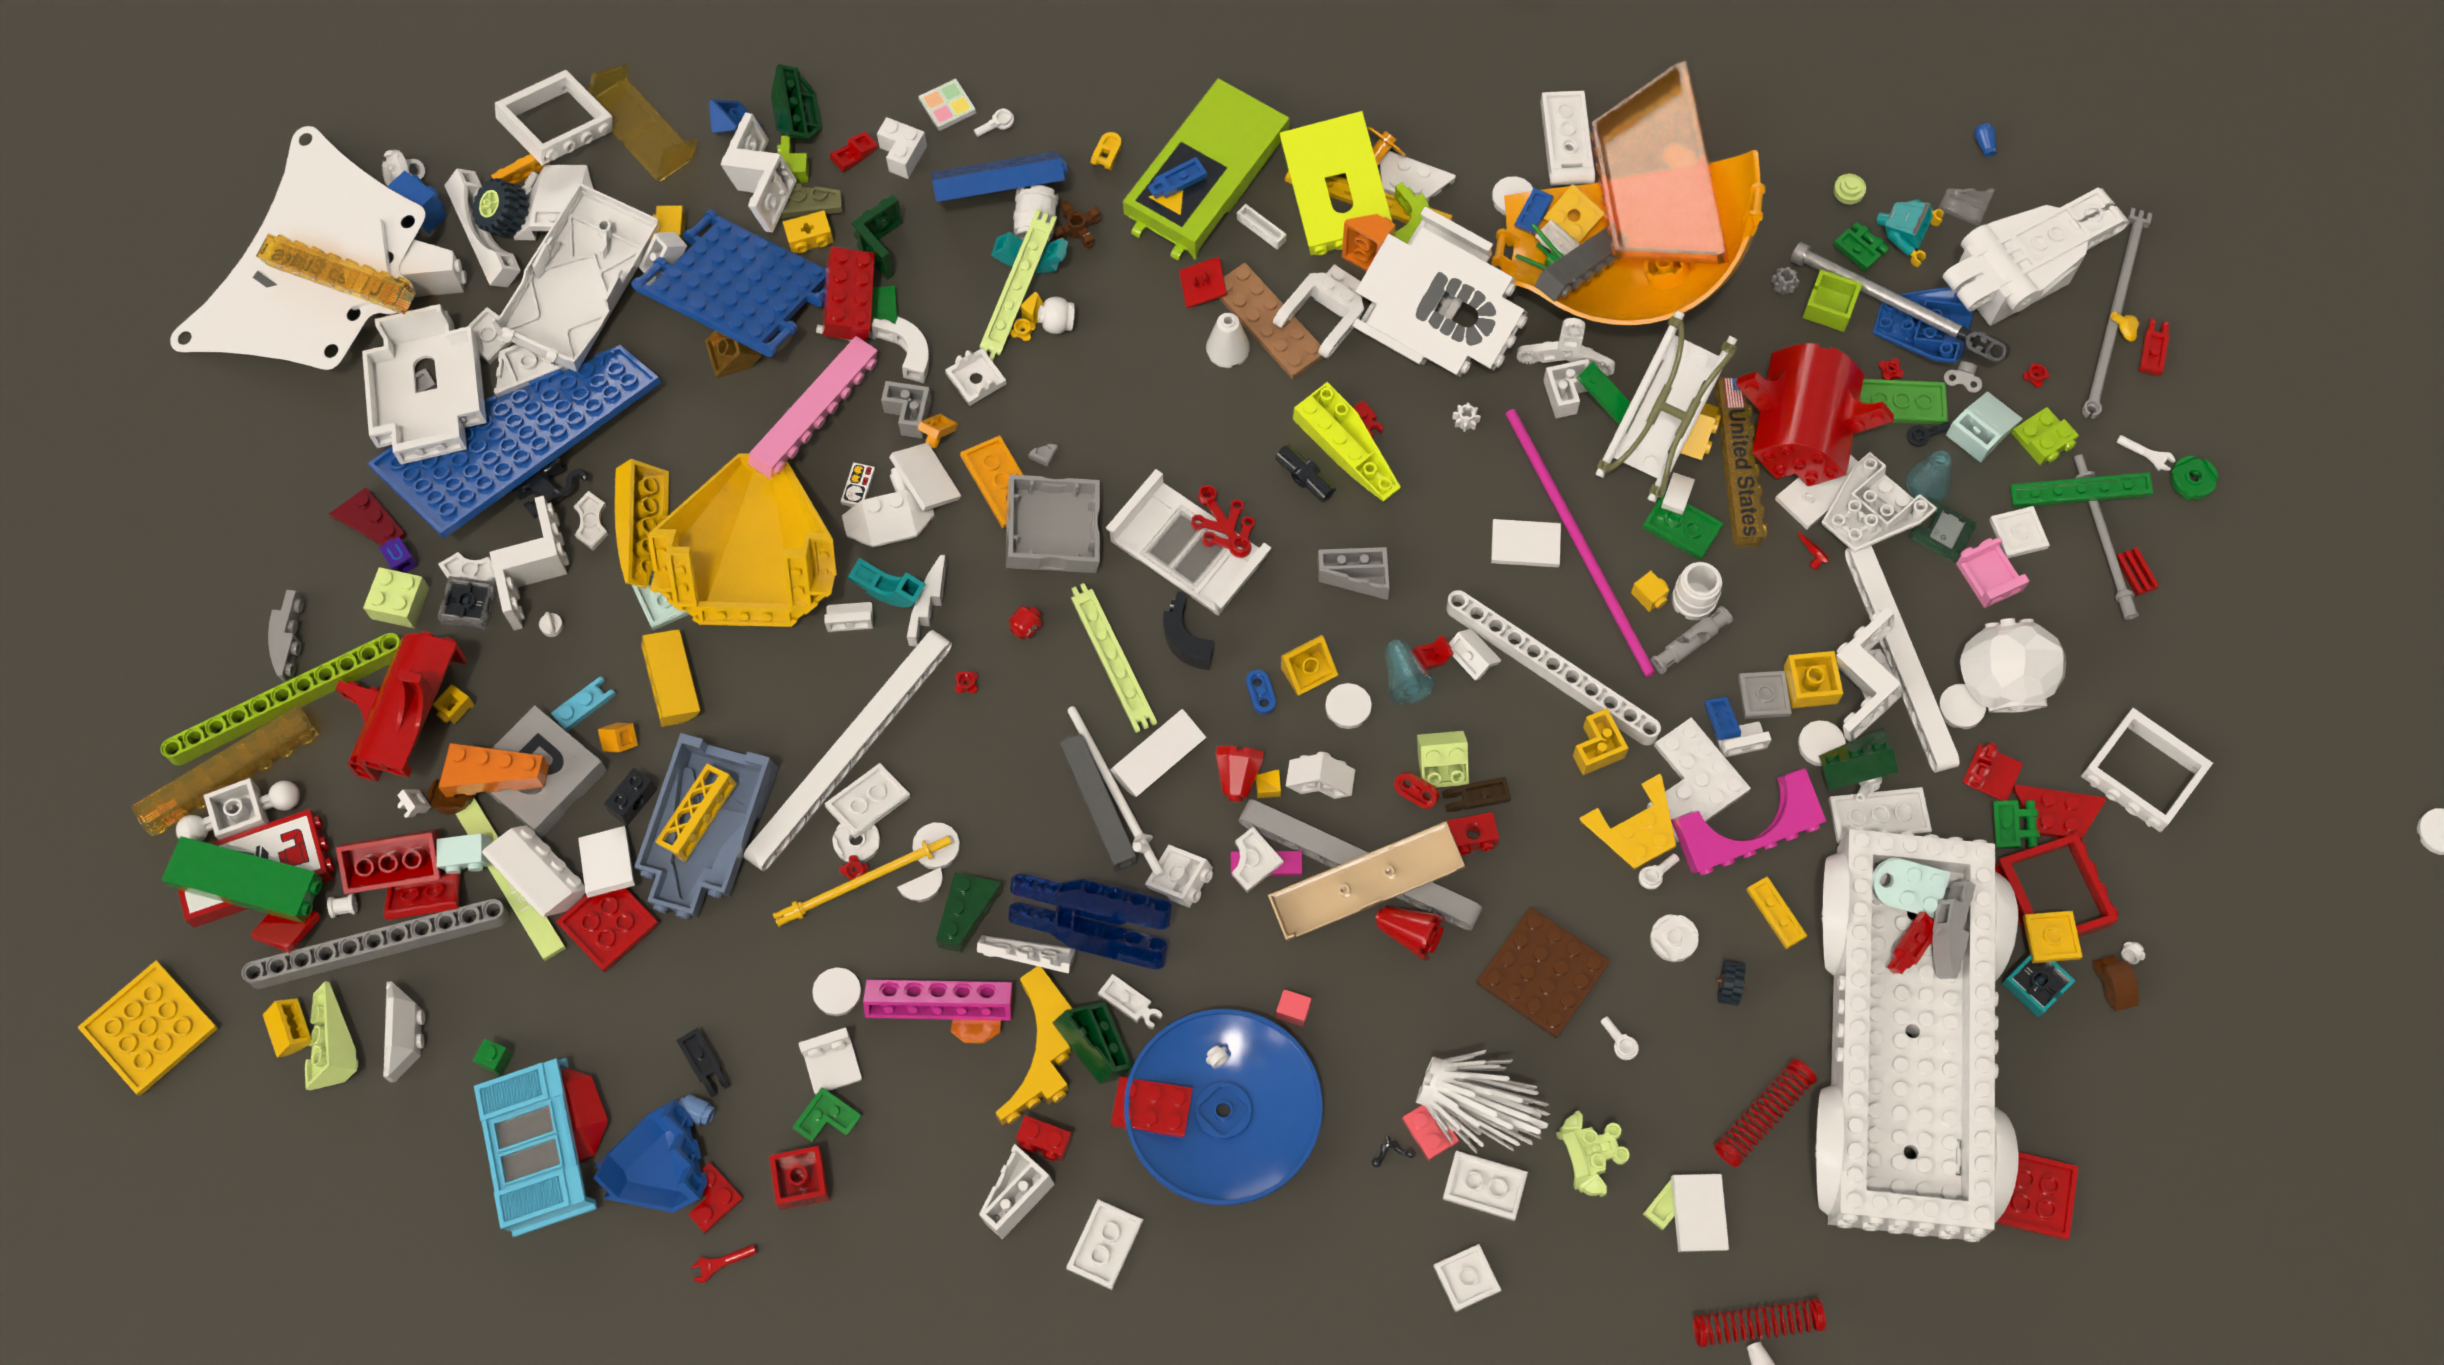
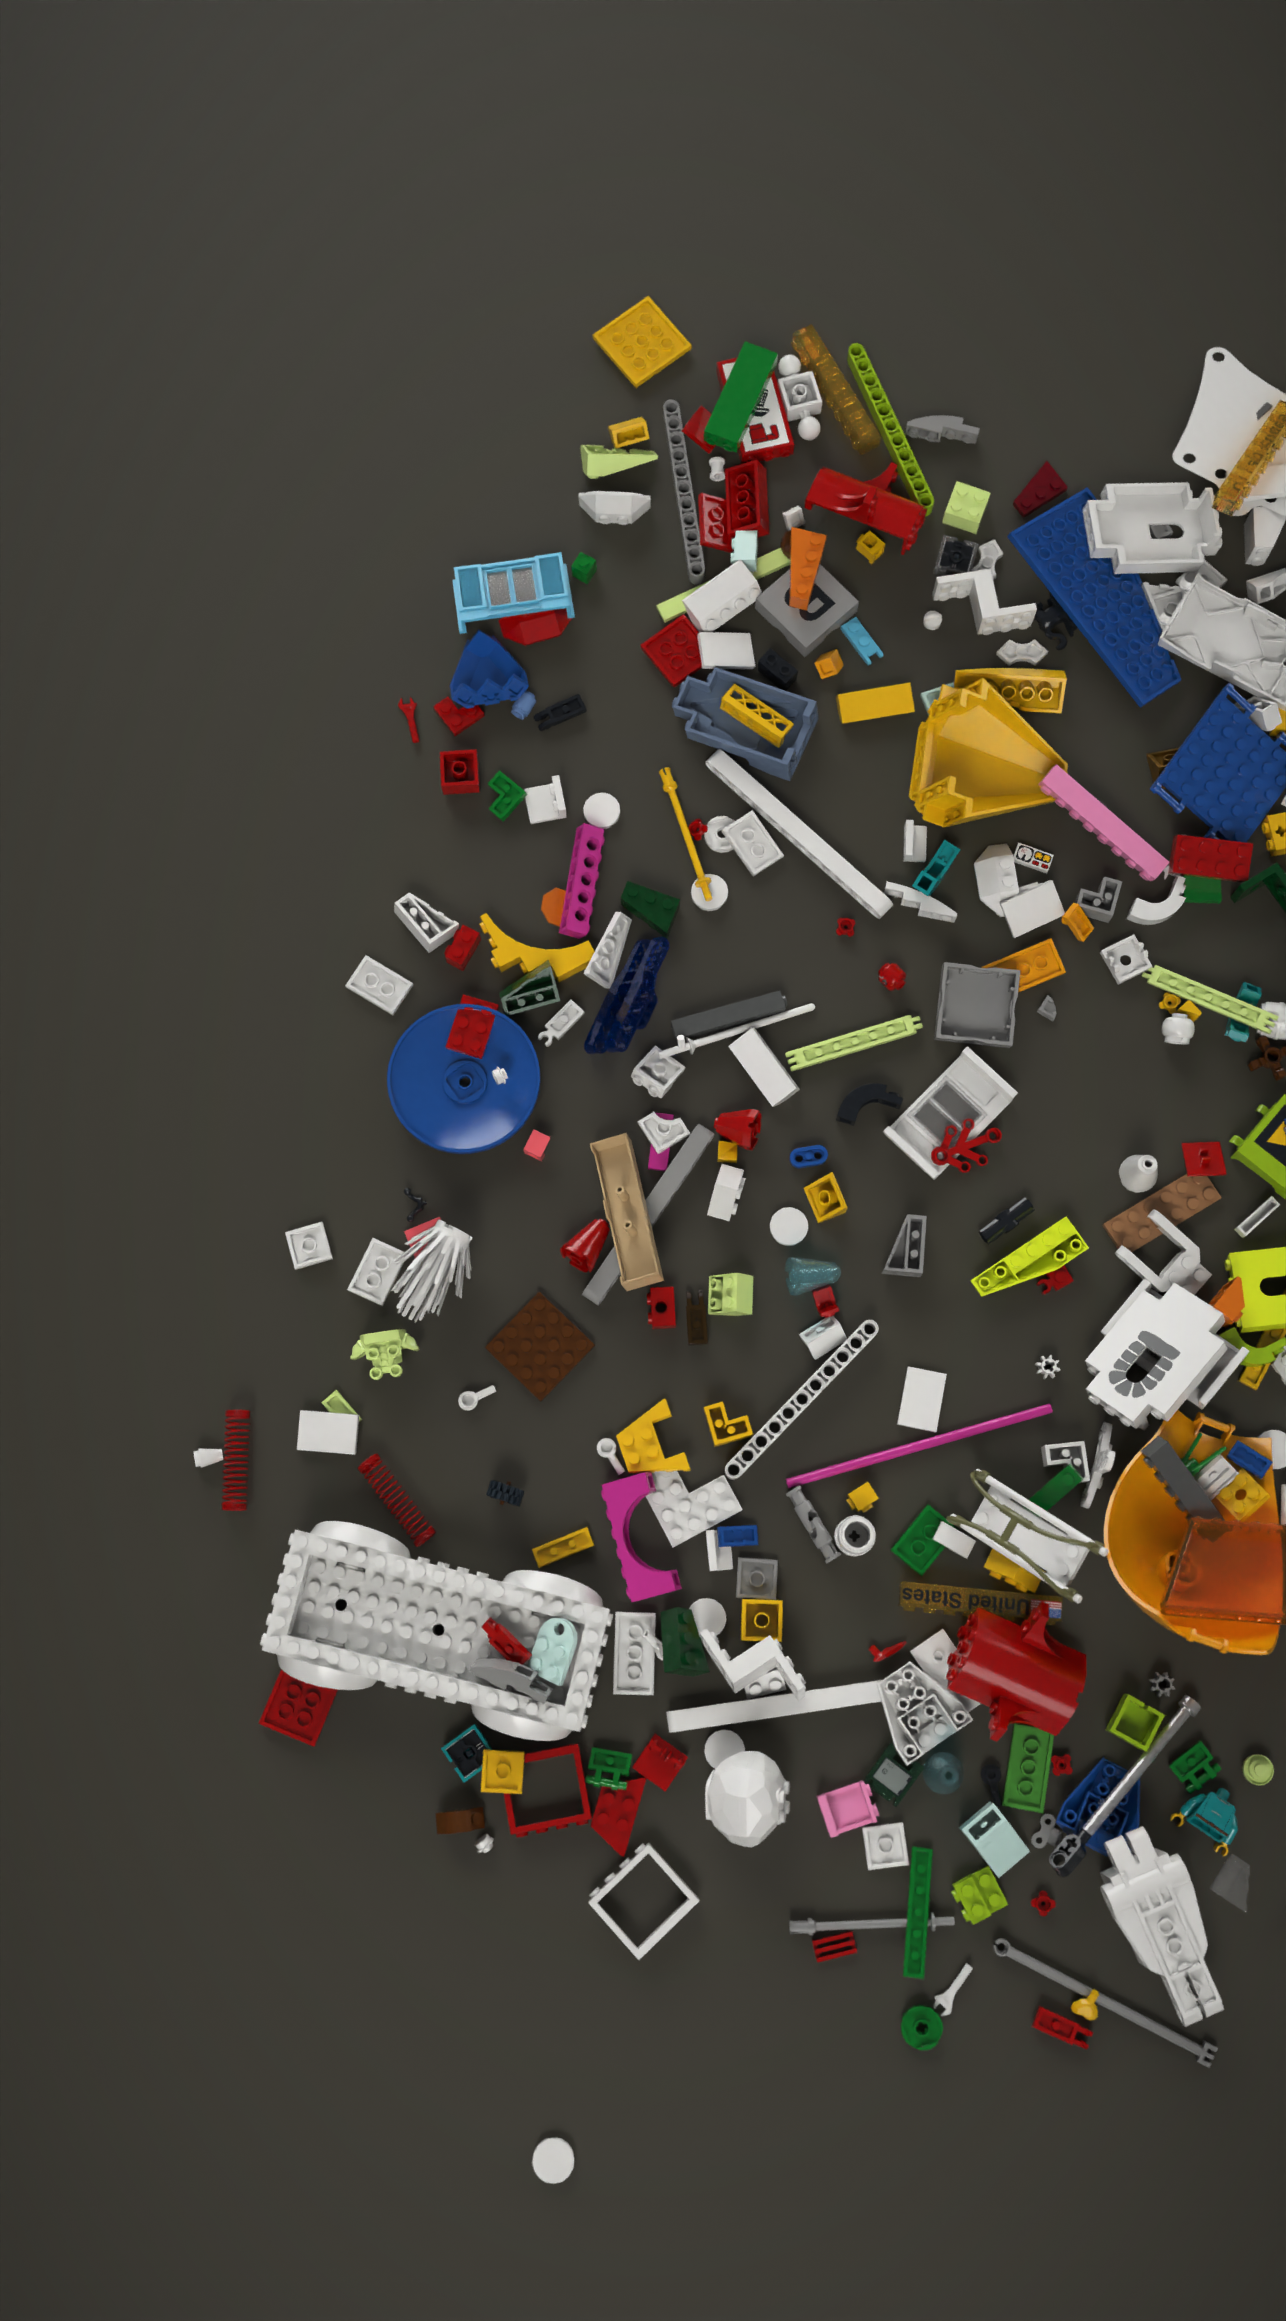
camera: 100 degrees right, 10 degrees up
dark purple brick [379,536,418,573] -> none
white tile [897,867,943,902] -> none
red plate [1394,771,1439,809] -> none
white tile [1650,914,1699,962] -> none

